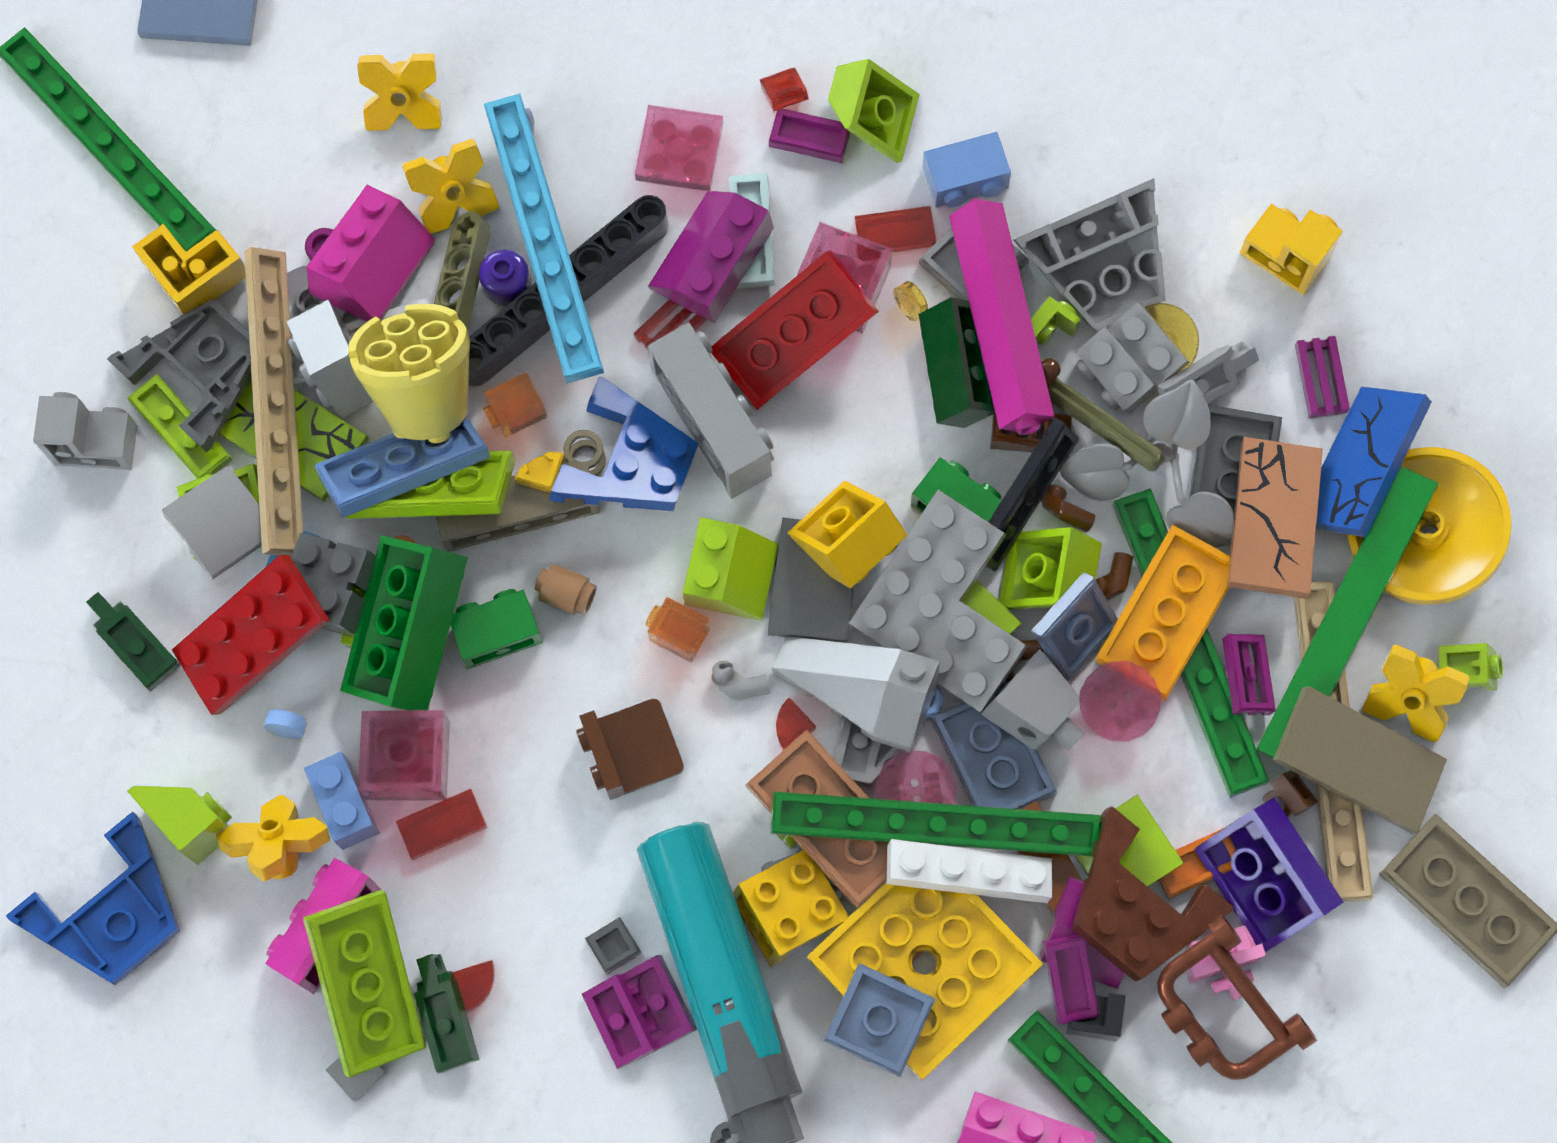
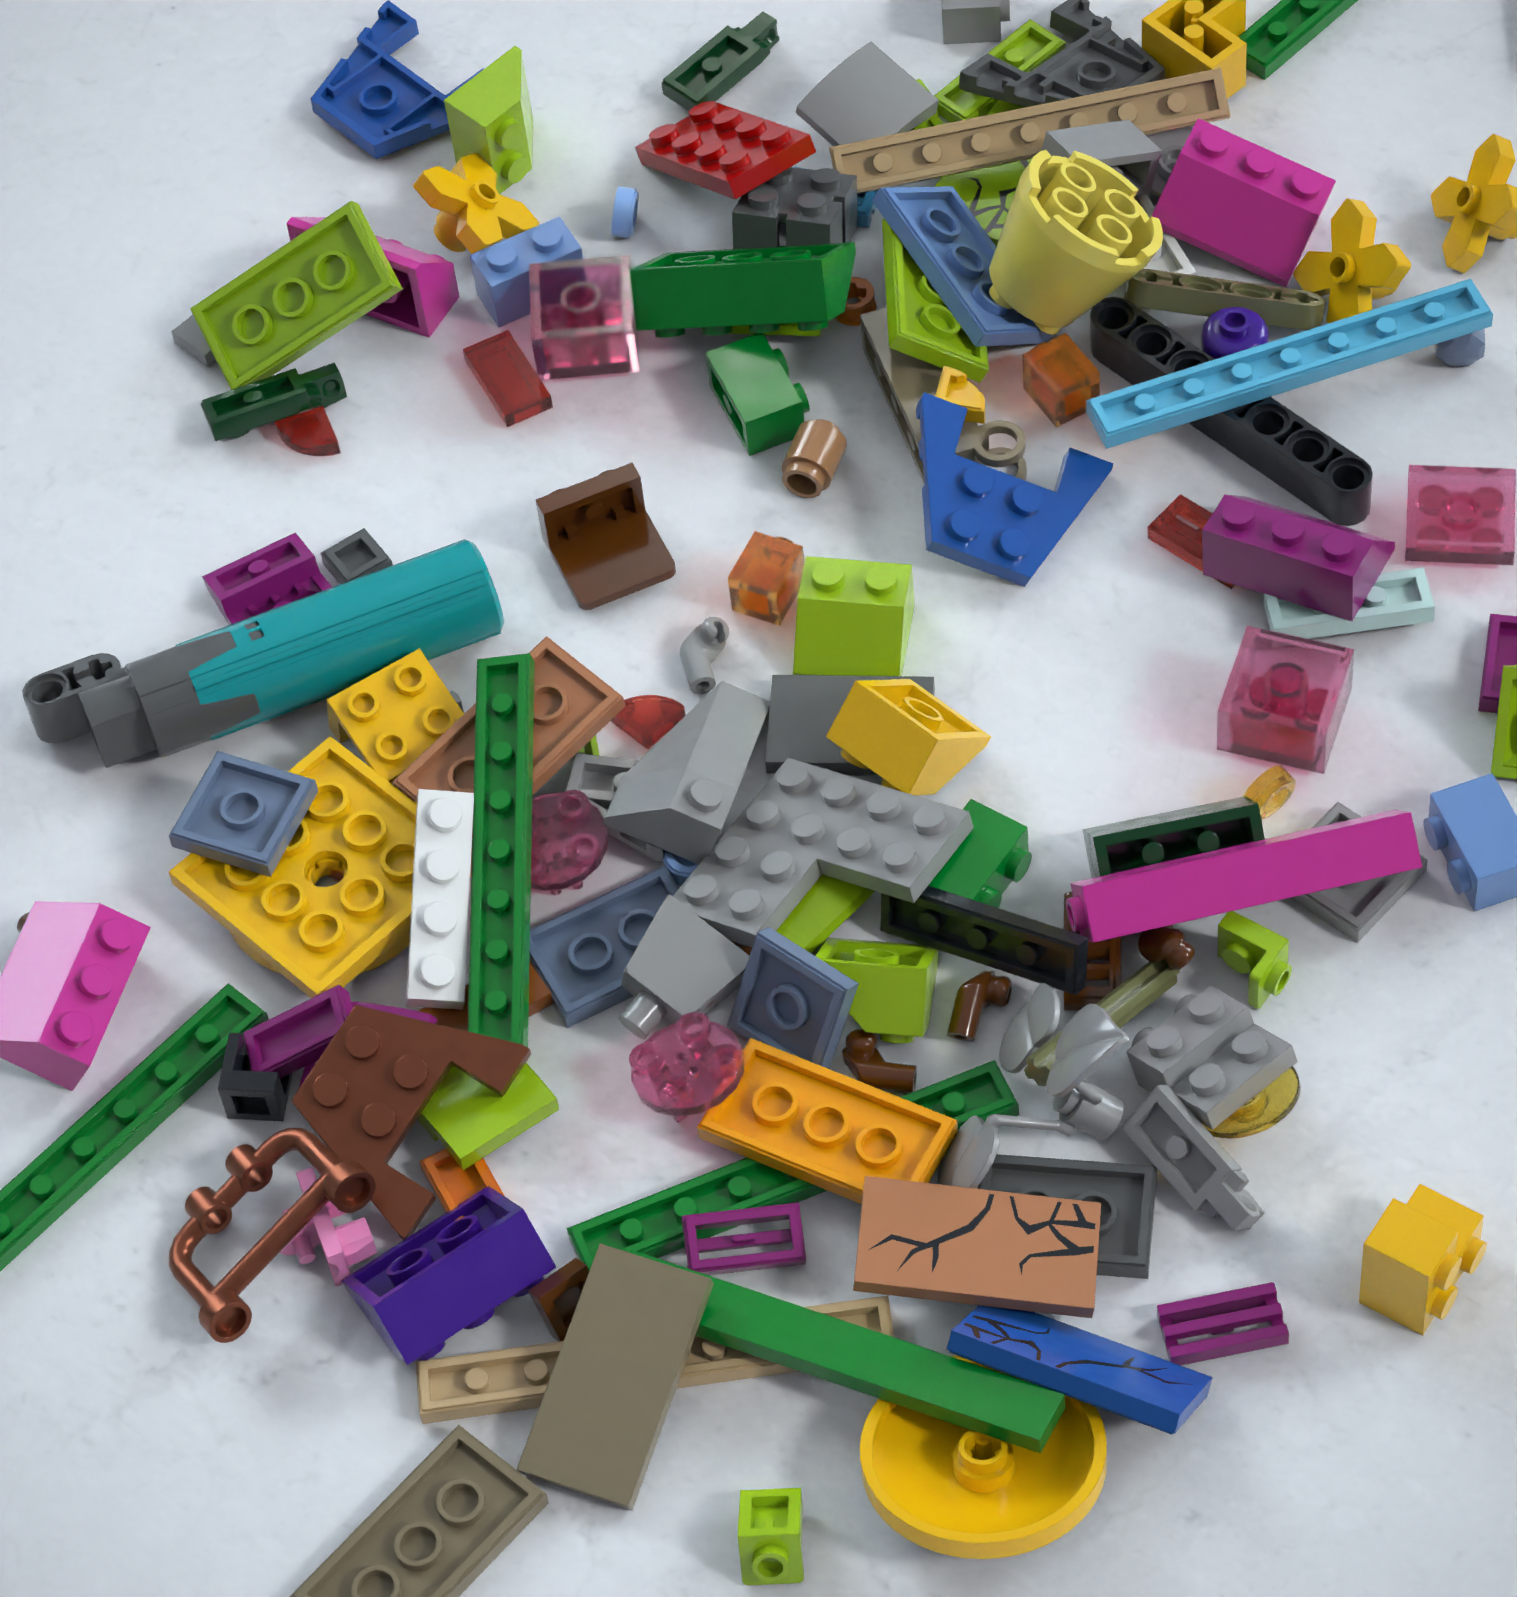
camera: 90 degrees right, 20 degrees down
light grey brick [648,322,774,499] -> none
red plate [711,250,879,410] -> none
clear red tile [854,206,936,257] -> none
light grey wedge [1013,178,1166,332] -> none
yellow plant [1362,645,1470,742] -> none

